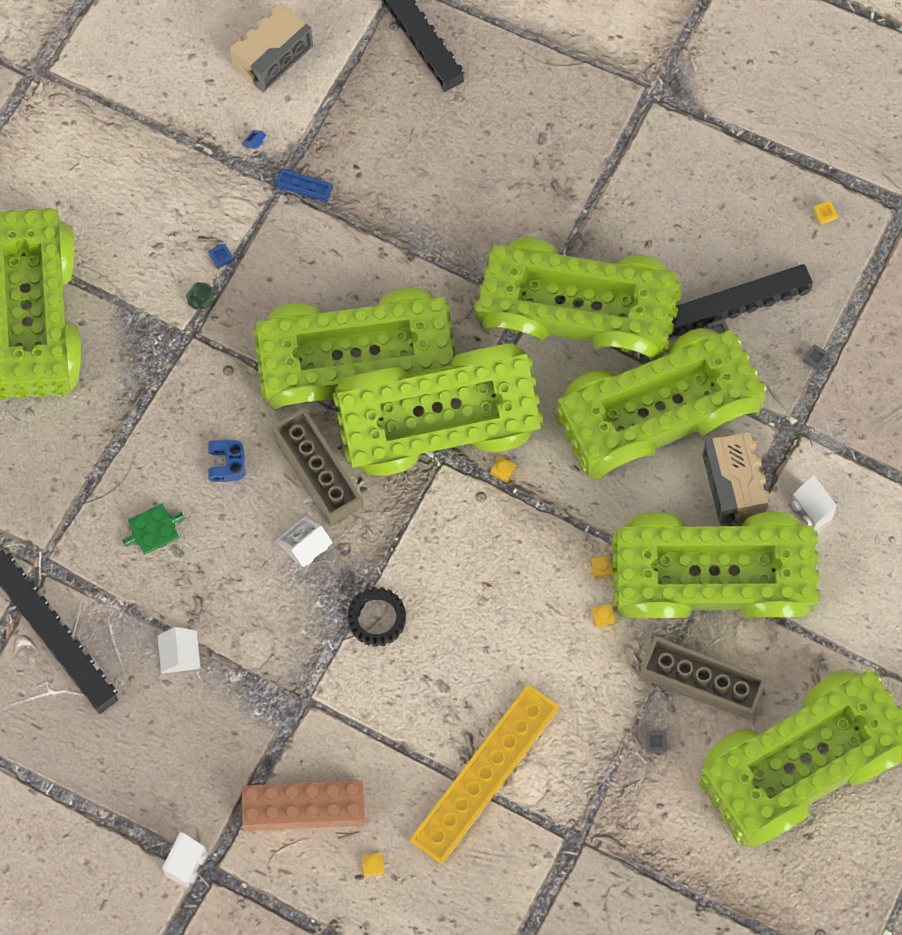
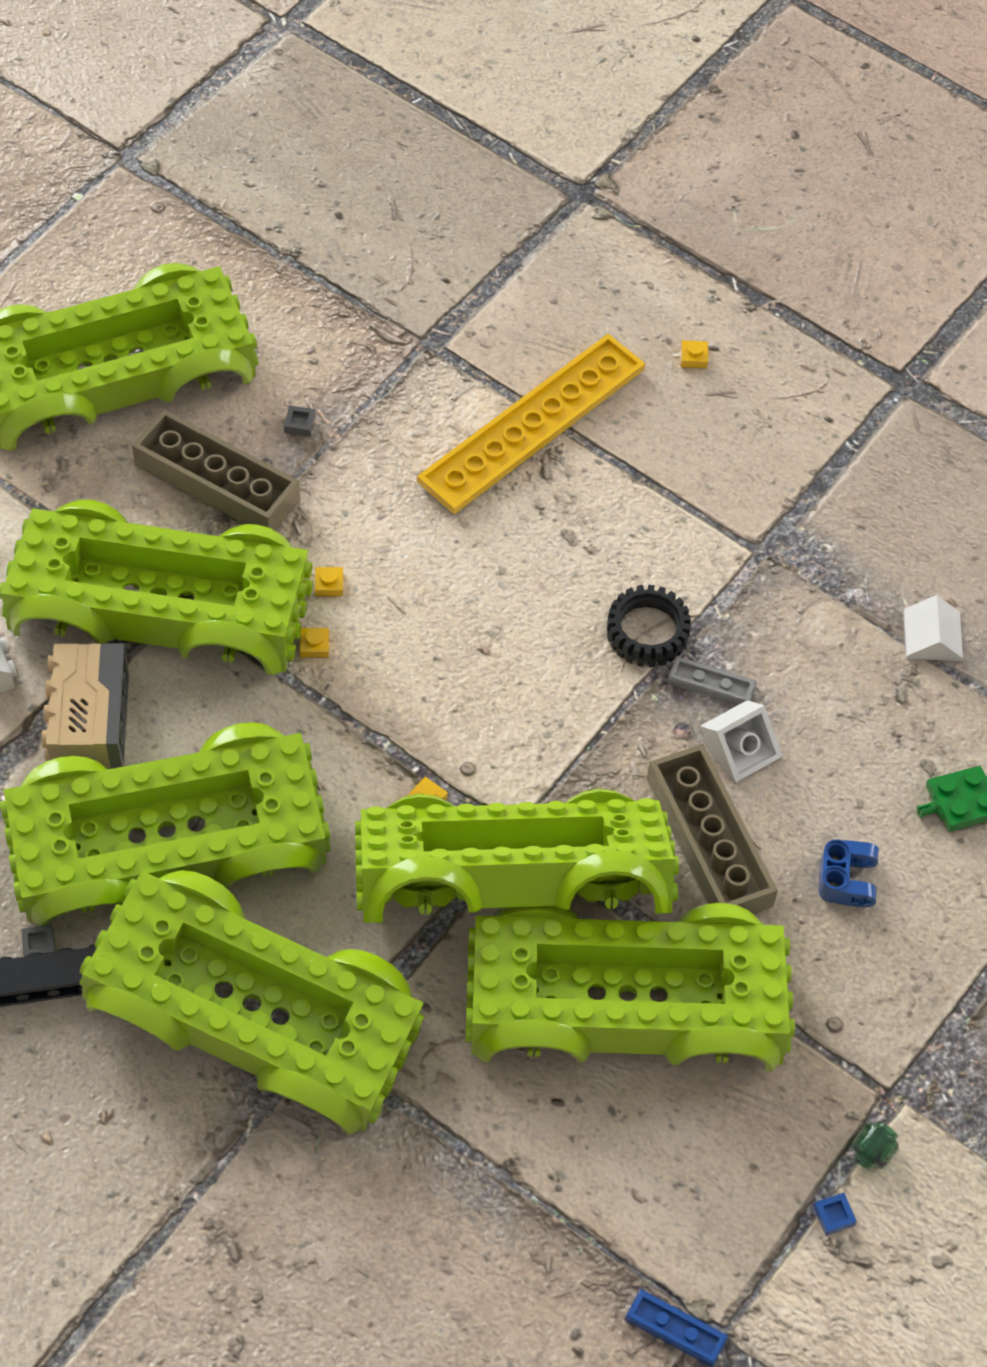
camera: 175 degrees left, 10 degrees down
white slope [162,832,207,887] -> none
nougat brick [242,780,365,831] -> none
none -> light grey tile [667,656,757,705]

